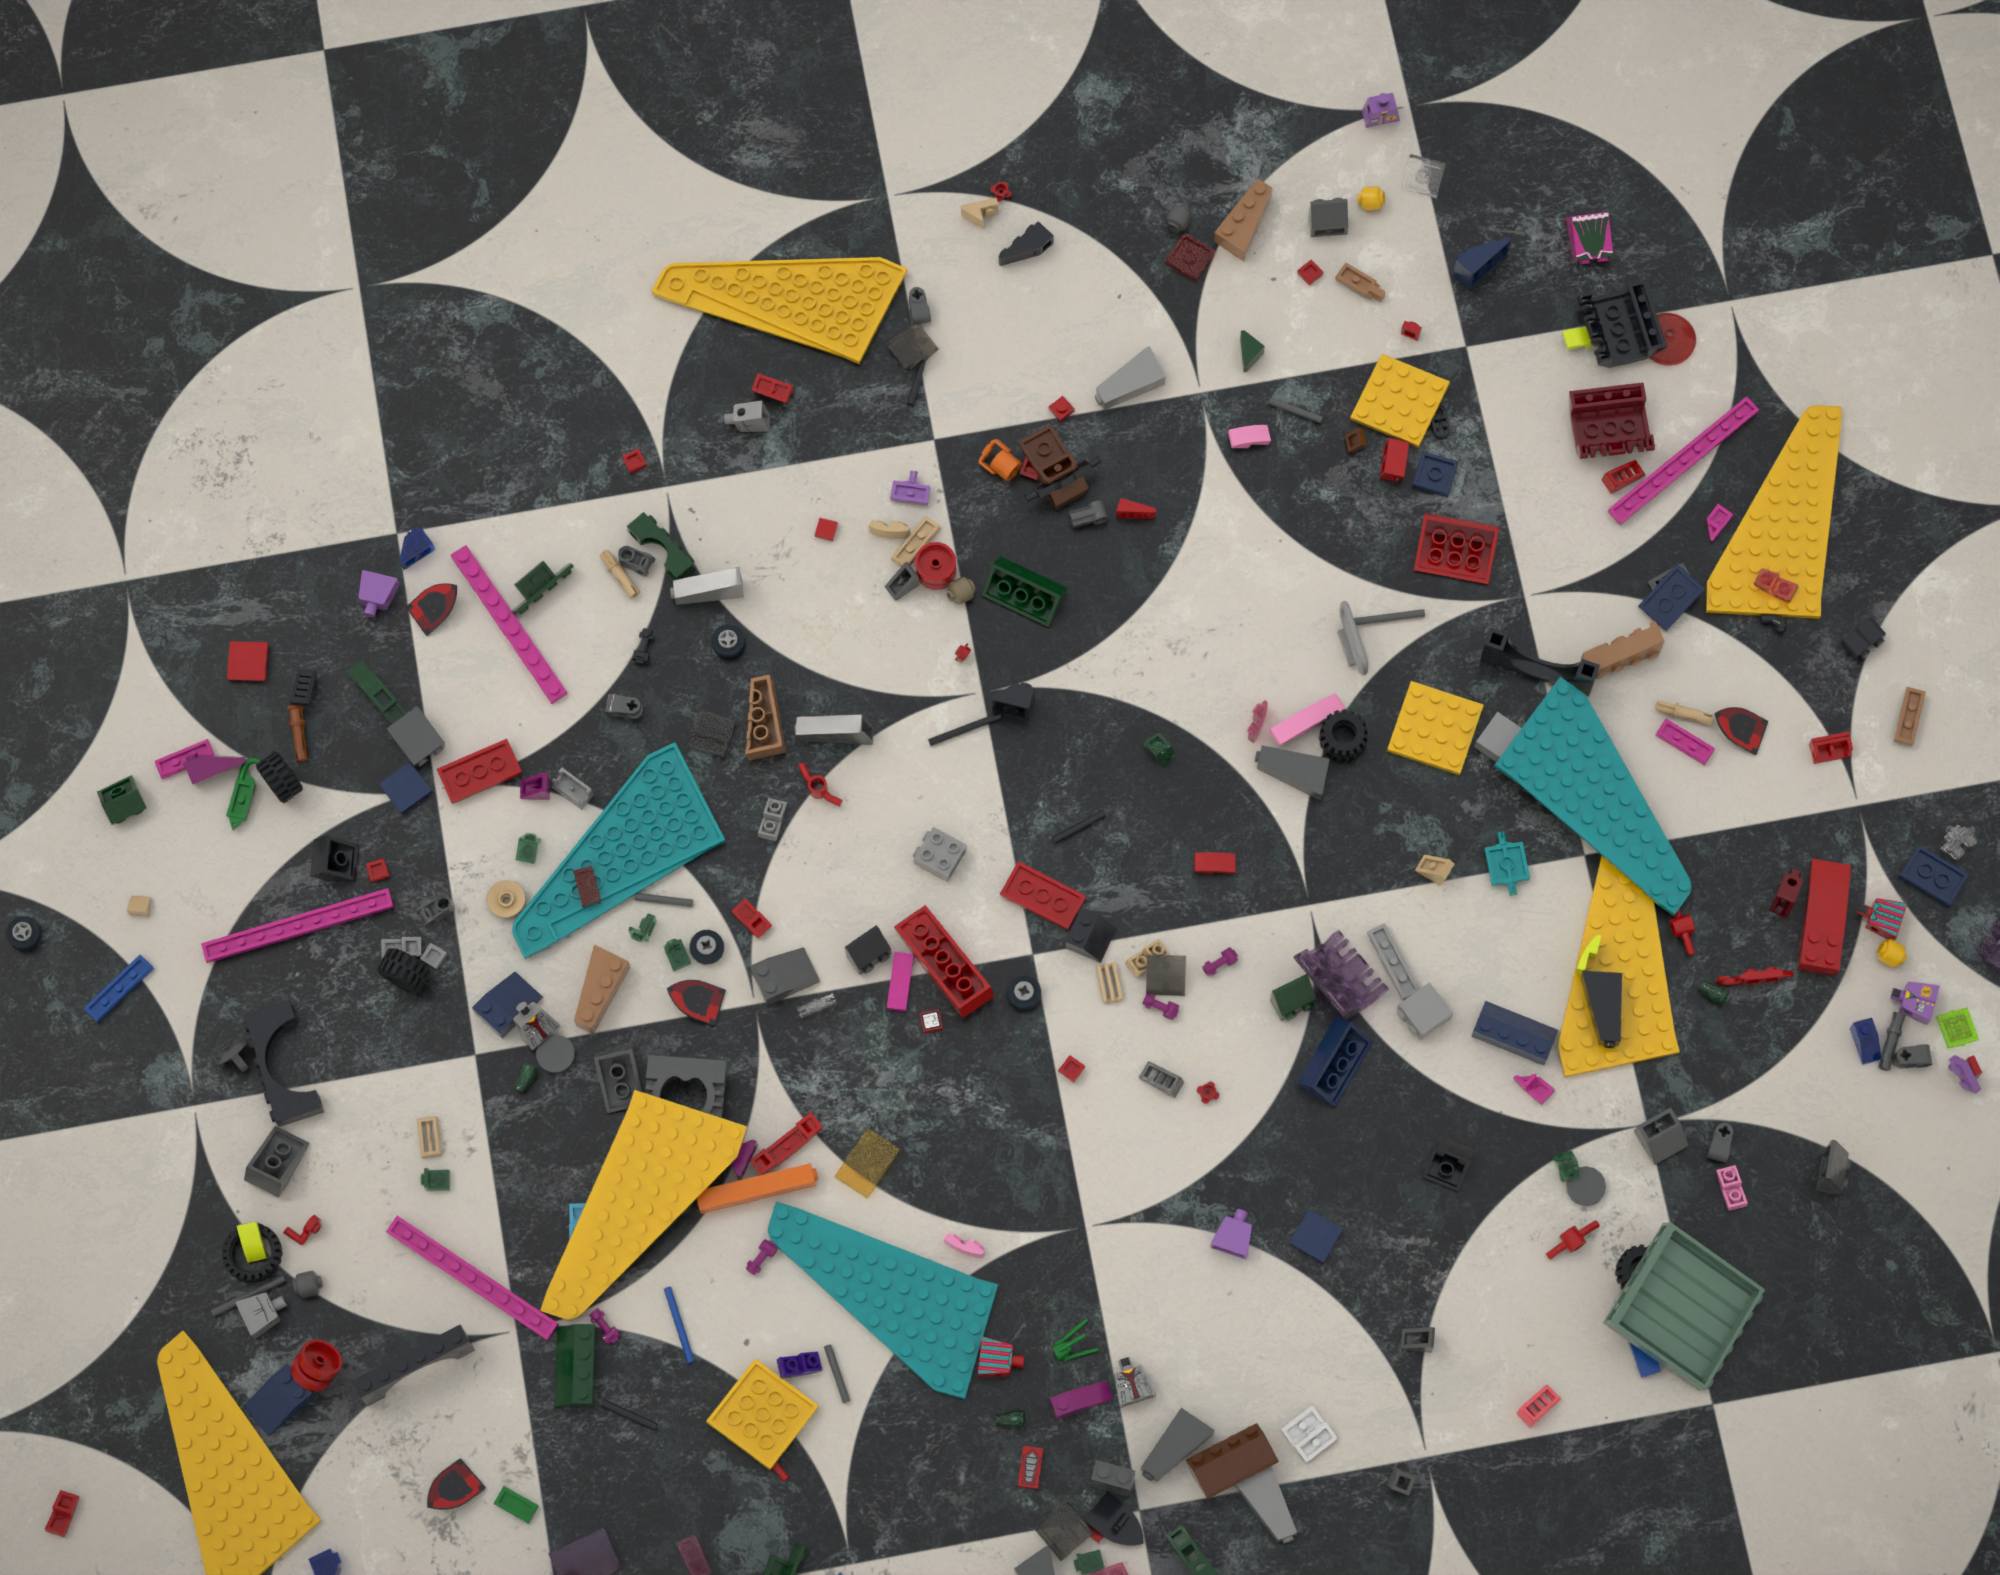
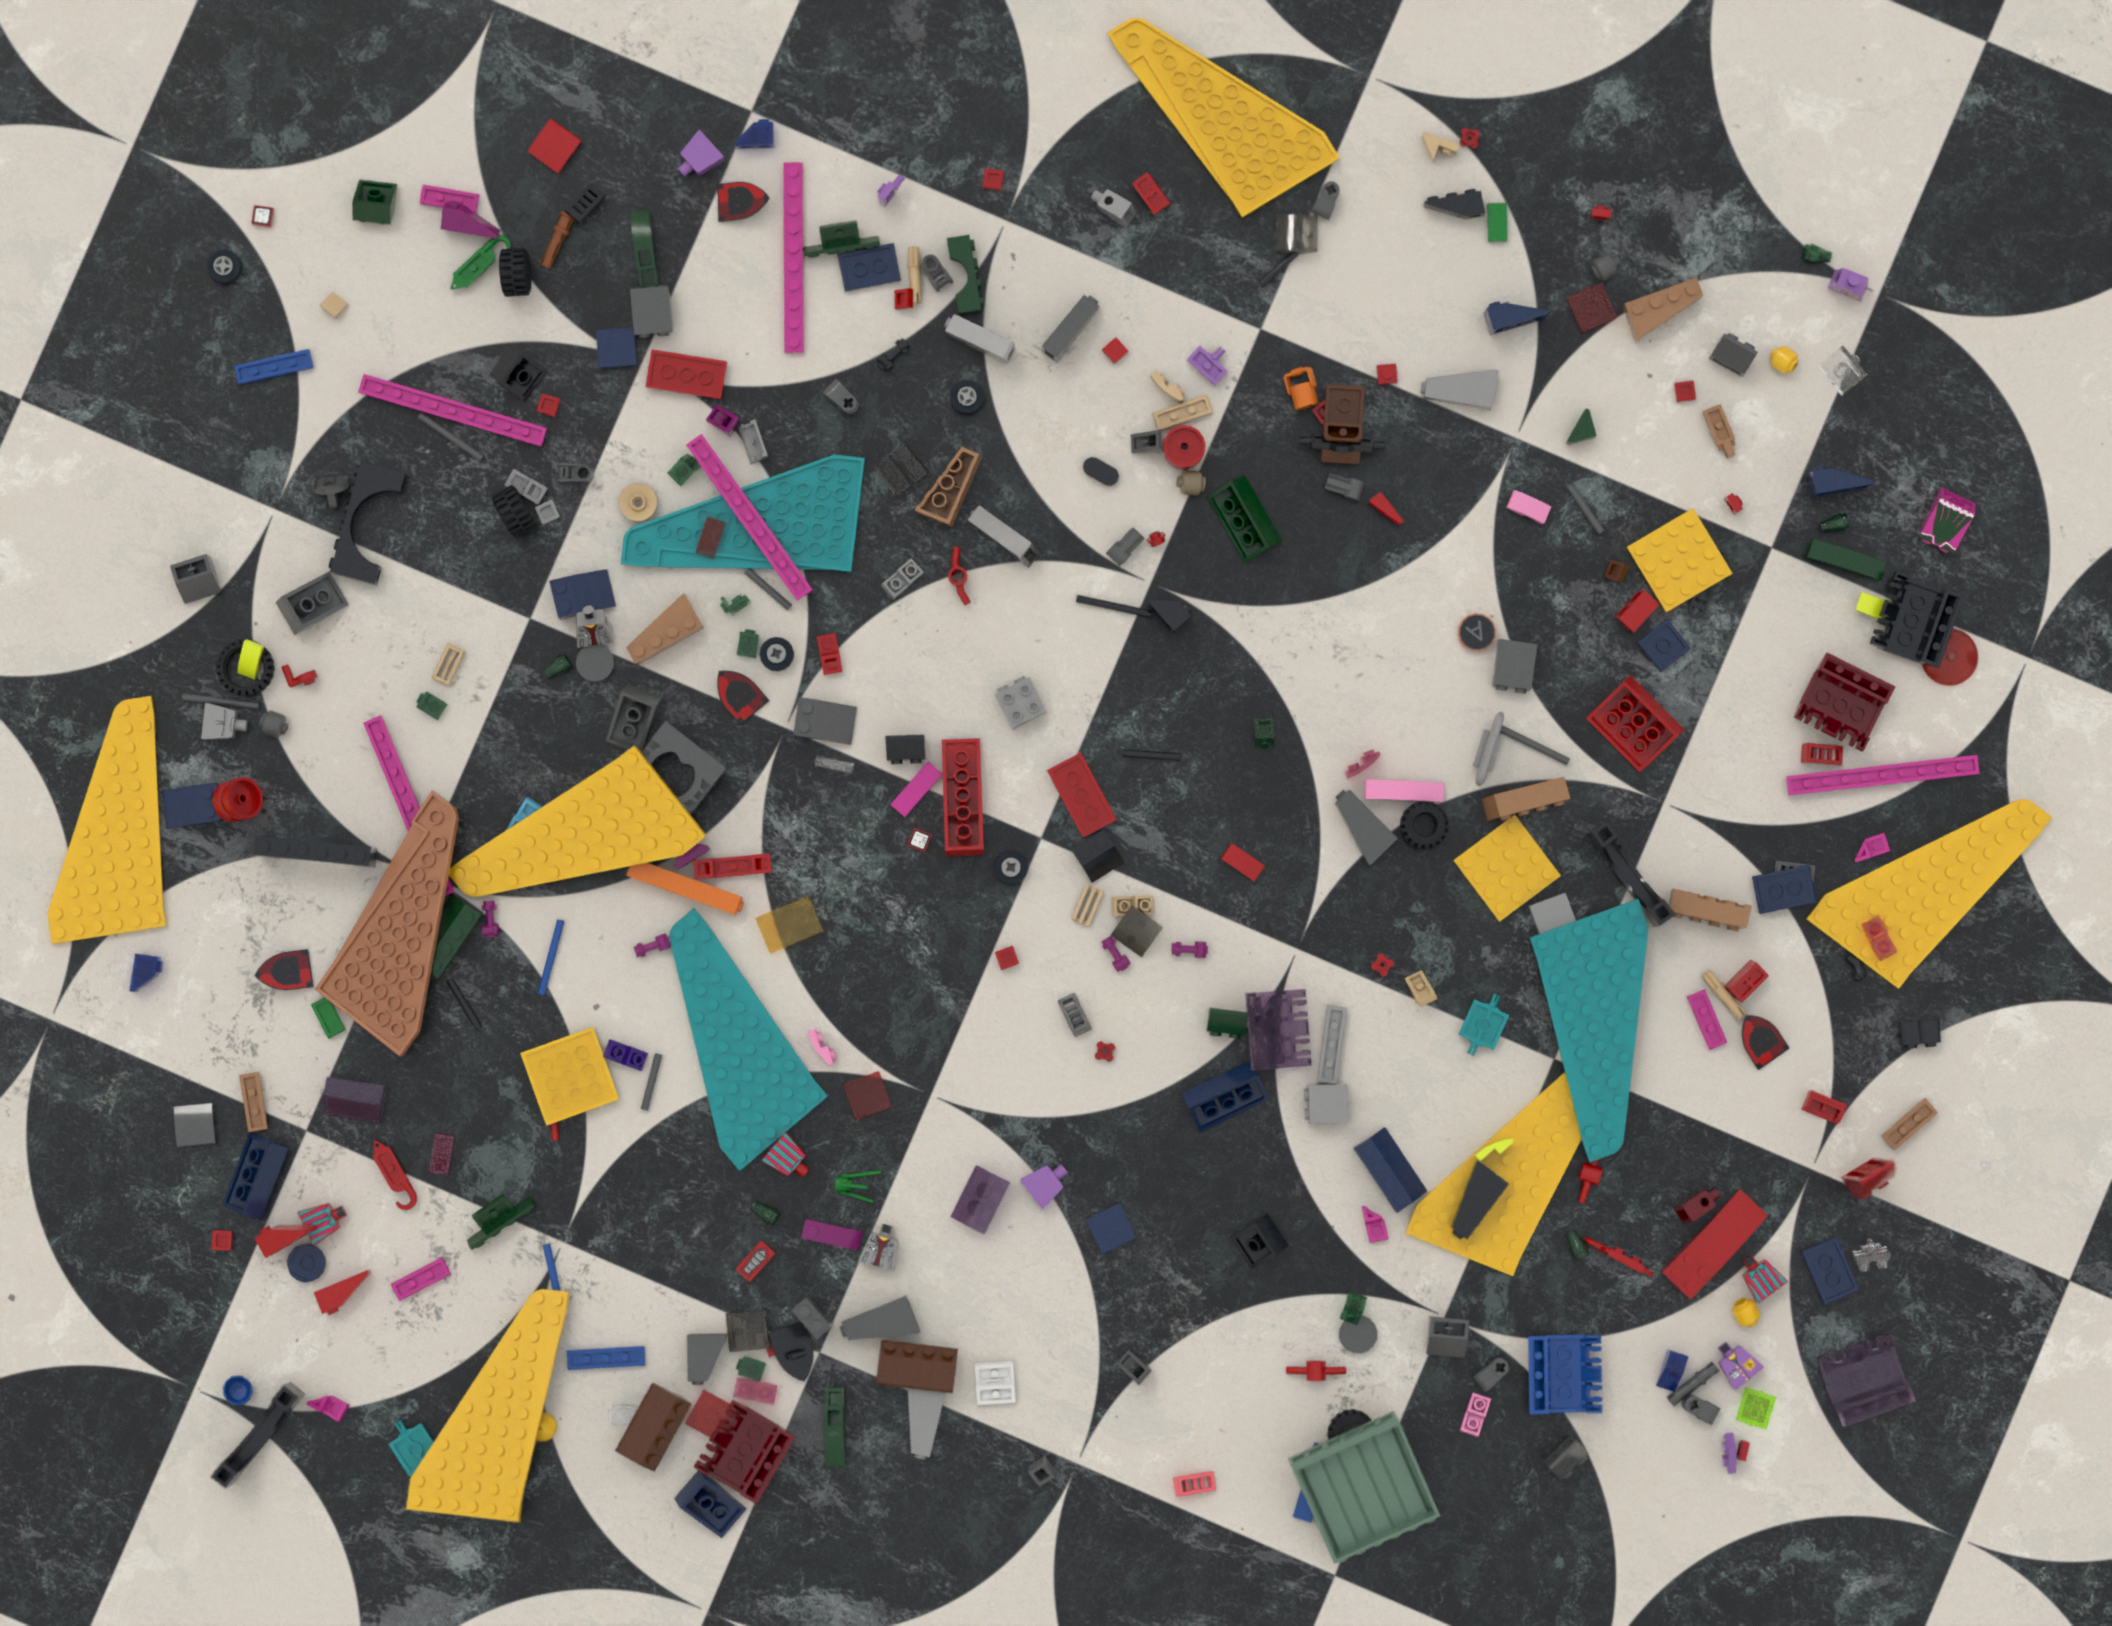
camera: 30 degrees right, 15 degrees up
none -> dark grey slope [170,554,222,604]
none -> tile [251,205,274,227]
none -> nougat wing [315,790,459,1057]
none -> dark grey bar [418,412,484,462]
none -> dark pink plate [686,434,813,601]
none -> dark blue tile [838,243,901,292]
none -> clear red tile [843,1071,892,1120]
none -> medium lavender plate [877,174,905,207]
none -> red tile [894,288,913,310]
none -> clear purple slope [950,1165,1010,1235]
none -> dark grey slope [1042,295,1099,363]
none -> black tile [1083,457,1119,486]
none -> dark grey piece [1106,528,1145,566]
none -> red plate [1371,953,1394,976]
none -> black tile [1458,613,1496,652]
none -> medium nougat wedge [1482,777,1570,821]
none -> dark blue slope [1484,301,1549,335]
none -> green tile [1487,203,1507,242]
none -> dark grey brick [1492,639,1538,694]
none -> blue slope [1528,1334,1603,1414]
none -> red plate [1590,206,1612,221]
none -> red hinge [1724,959,1769,1002]
none -> clear green cone [1802,243,1832,263]
none -> dark green slope [1806,539,1887,581]
none -> clear green cone [1820,512,1850,533]
none -> red slope [1841,1157,1896,1199]

